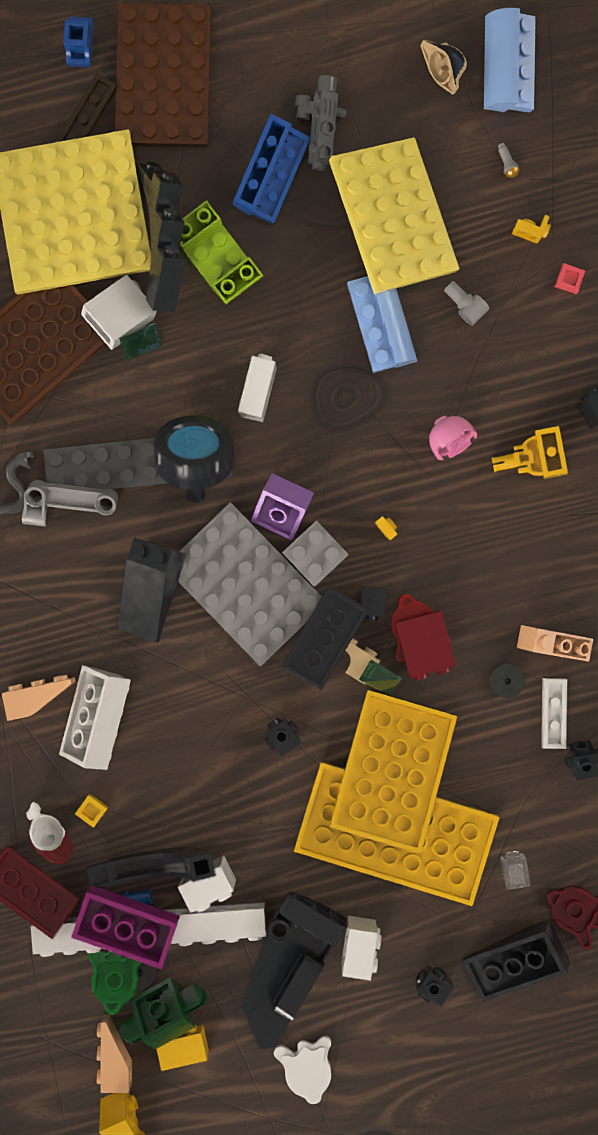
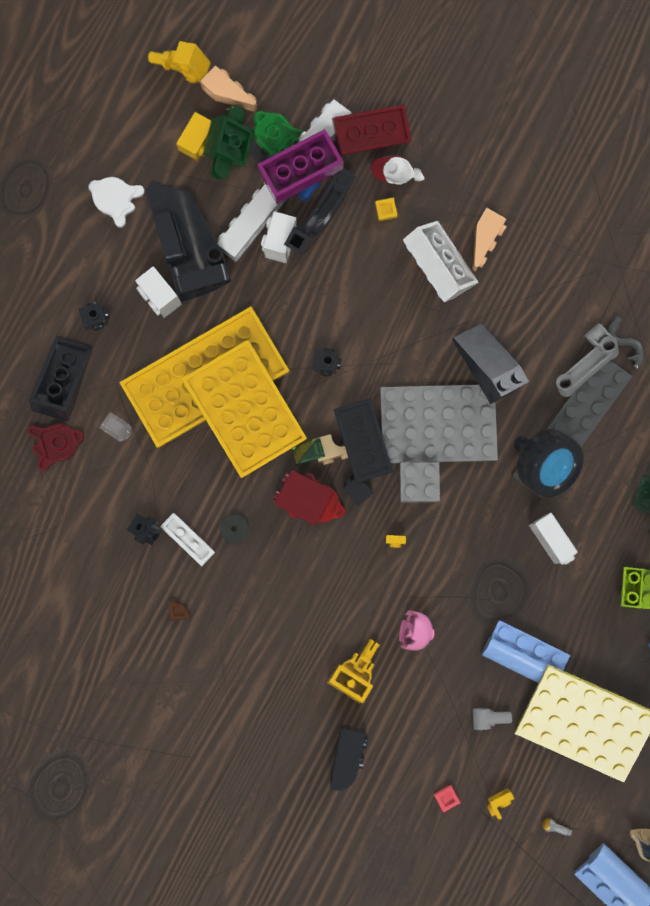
camera: 135 degrees right, 5 degrees down
medium lavender slope [250,473,314,541] -> none
light nougat slope [517,625,593,662] -> none

